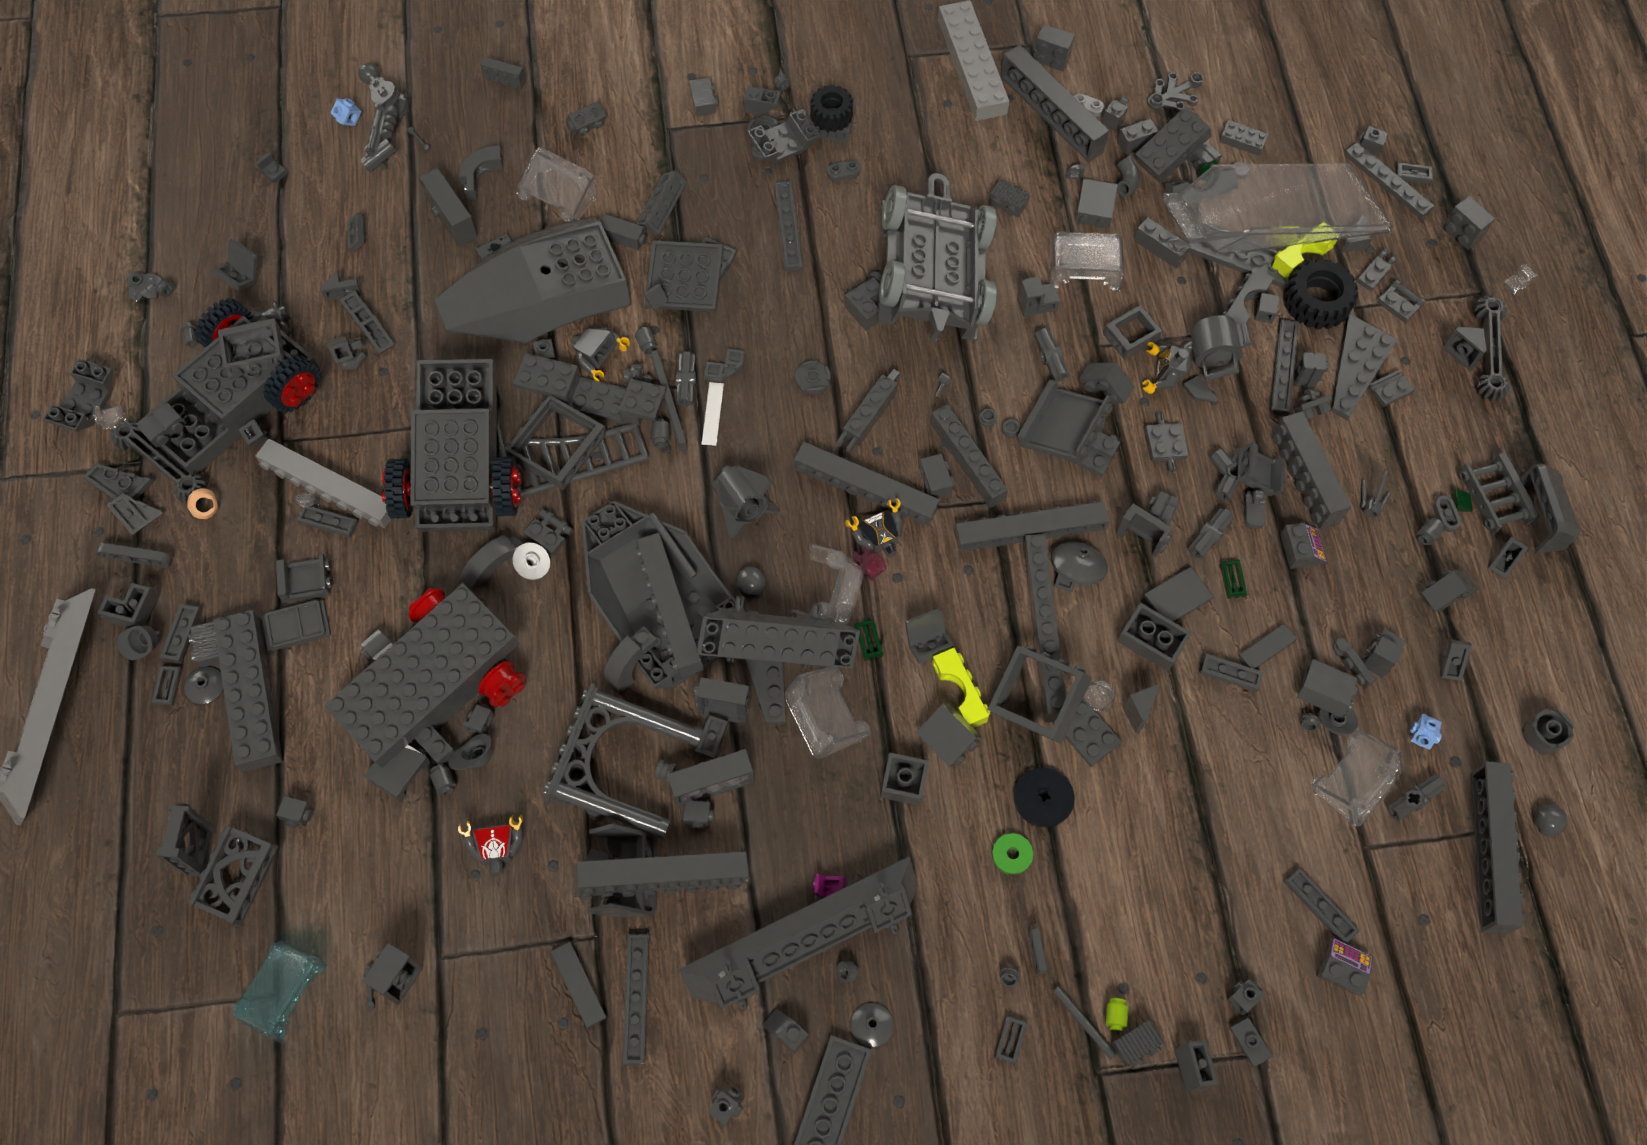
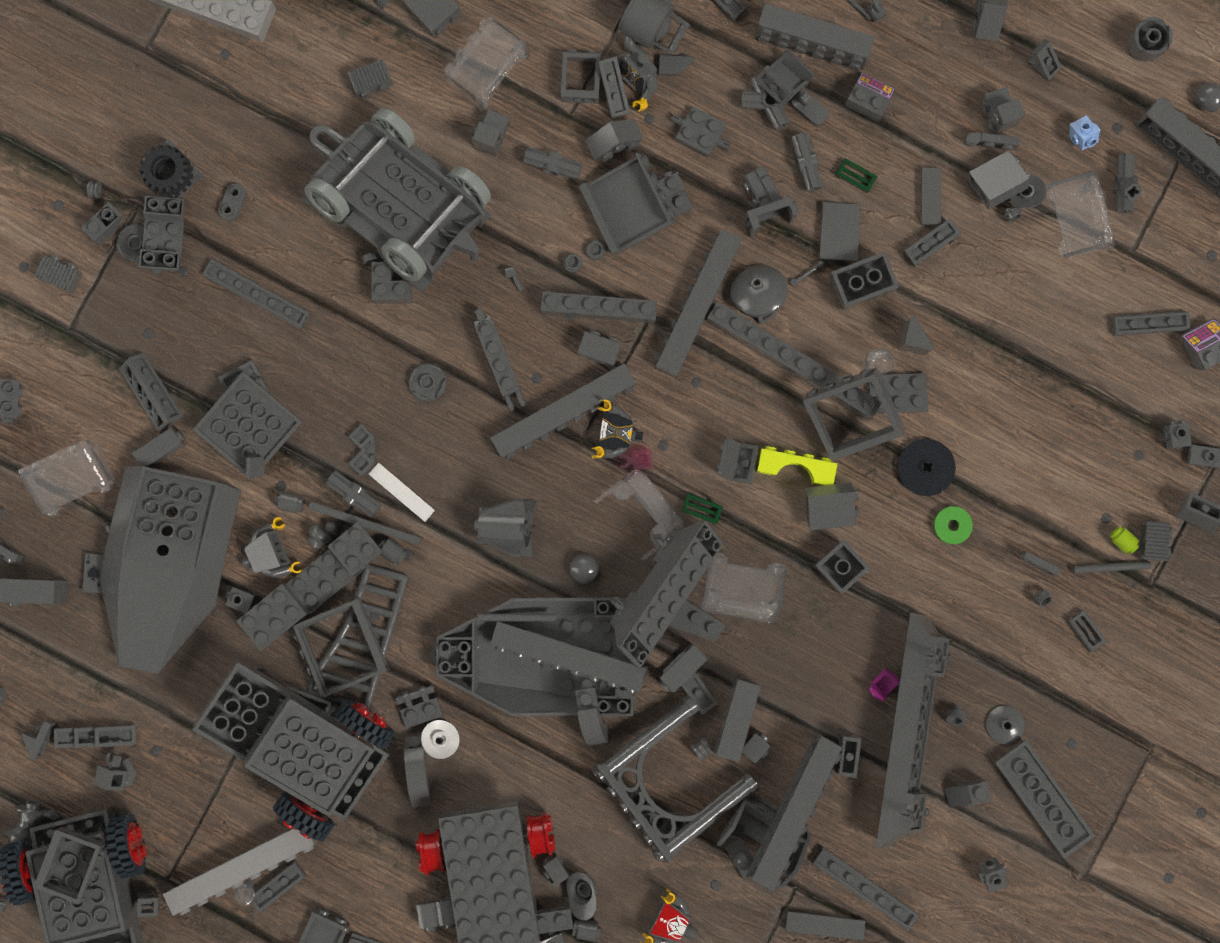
camera: 55 degrees left, 20 degrees up
none -> dark grey plate [597,56,630,118]
none -> dark grey hinge [790,261,825,286]
none -> dark grey brick [834,734,861,778]

